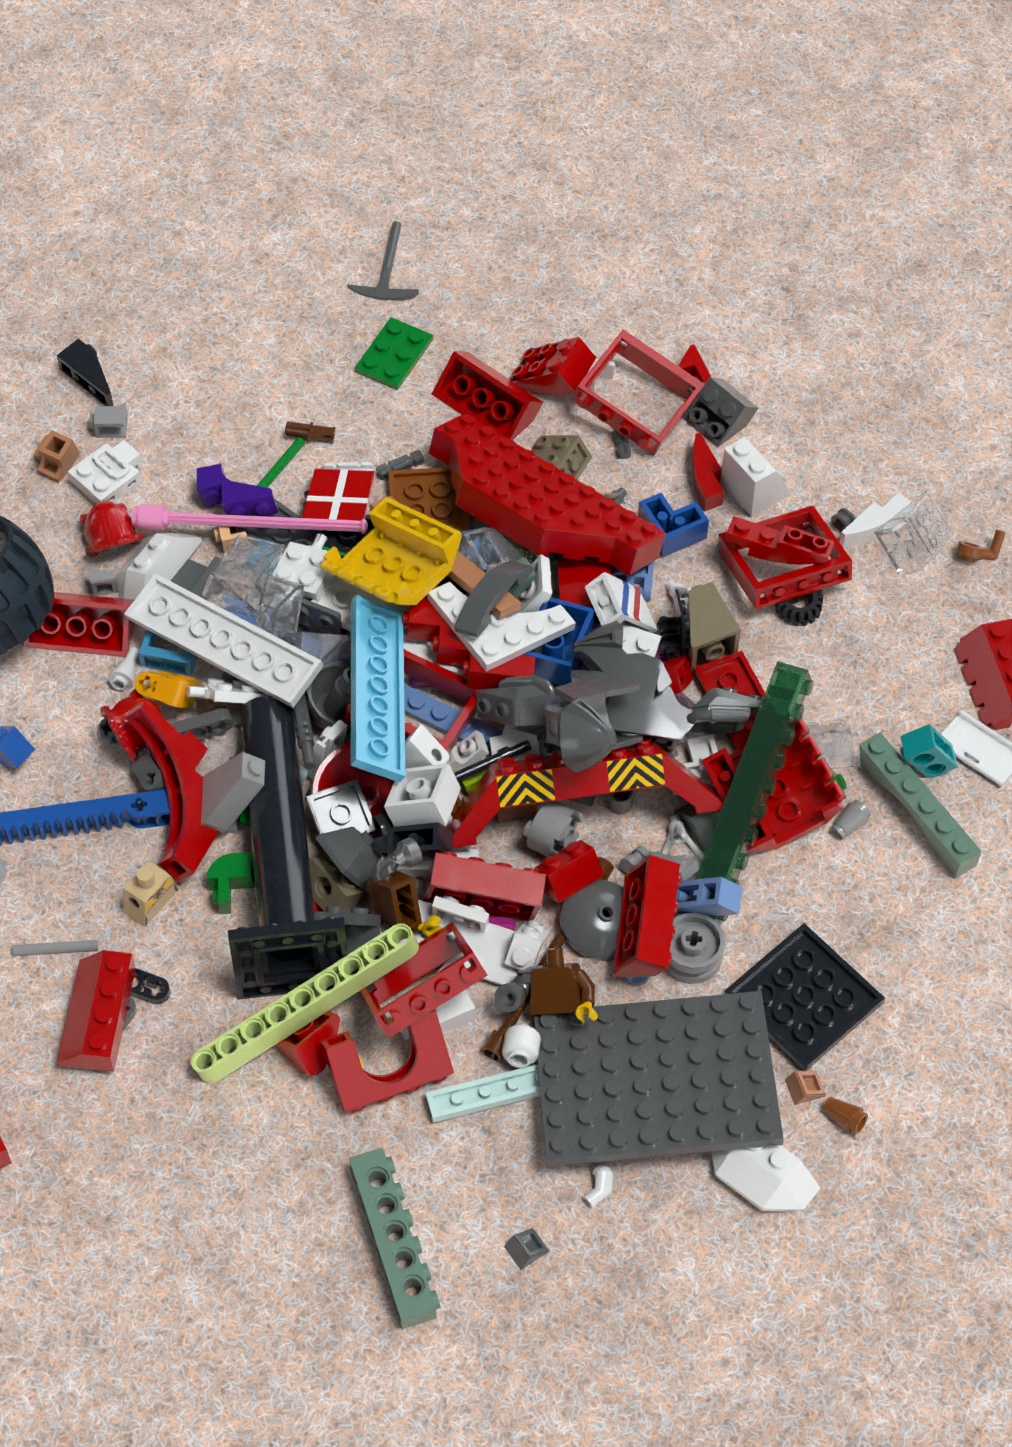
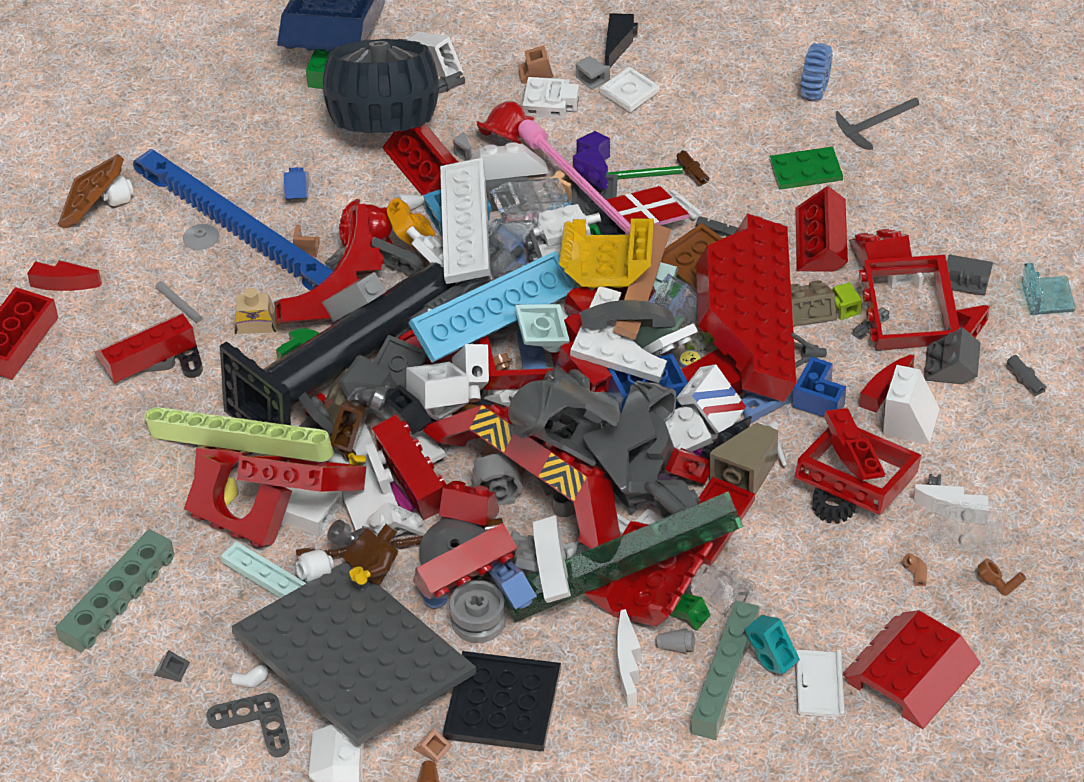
camera: 55 degrees right, 10 degrees down
none -> dark grey beam [207,693,290,758]
none -> nougat panel [293,225,320,257]
none -> light aqua slope [515,304,570,352]
none -> white slope [533,515,571,603]
none -> white plate [600,67,660,112]
none -> white slope [617,609,641,708]
none -> medium blue gear [801,43,833,100]
none -> lime brick [832,282,862,321]
none -> nougat arm [903,553,927,586]
none -> dark grey hinge [947,254,993,295]
none -> dark grey pin [1006,355,1047,397]
none -> clear light blue bracket [1022,263,1075,315]

